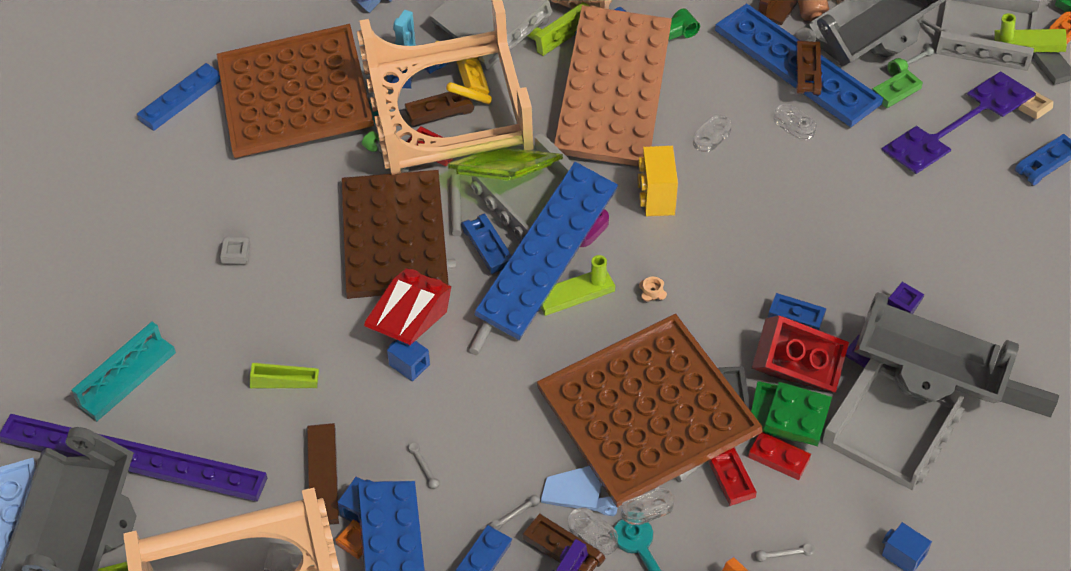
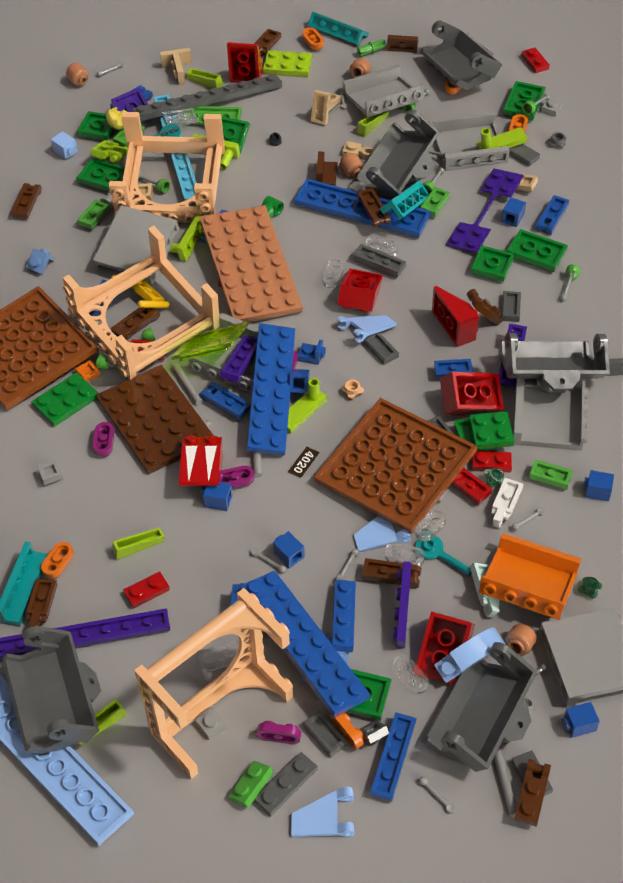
camera: 25 degrees left, 0 degrees up
reddish brown tile [307,423,339,525] -> none
medium azure plate [393,10,416,46] -> none
yellow brick [637,146,678,216] -> none
none -> reddish brown hinge [26,579,58,628]
none -> green plate [31,372,99,427]
none -> orange plate [41,542,74,579]
none -> orange tile [75,360,100,382]
none -> magenta plate [93,422,115,457]
none -> red plate [123,571,170,609]
none -> bright green hinge [127,327,156,342]
none -> magenta plate [219,466,254,489]
none -> dark purple plate [220,335,257,382]
none -> blue brick [273,531,305,569]
none -> dark brown sticker [288,446,320,478]
none -> blue brick [290,369,310,393]
none -> blue bracket [298,339,326,365]
none -> light blue flag [337,315,397,343]
none -> red slope [338,268,383,312]
none -> dark grey plate [352,244,406,277]
none -> dark grey tile [363,332,399,365]
none -> teal fence [380,180,429,220]
none -> red slope [432,286,479,347]
none -> reddish brown plate [467,289,503,326]
none -> green plate [471,245,515,282]
none -> clear green plate [484,468,504,487]
none -> white hinge [491,478,524,529]
none -> blue brick [501,197,526,227]
none -> dark grey tile [501,291,521,322]
none -> green plate [507,229,568,272]
none -> bright green plate [529,459,573,490]
none -> hinge [560,264,580,301]

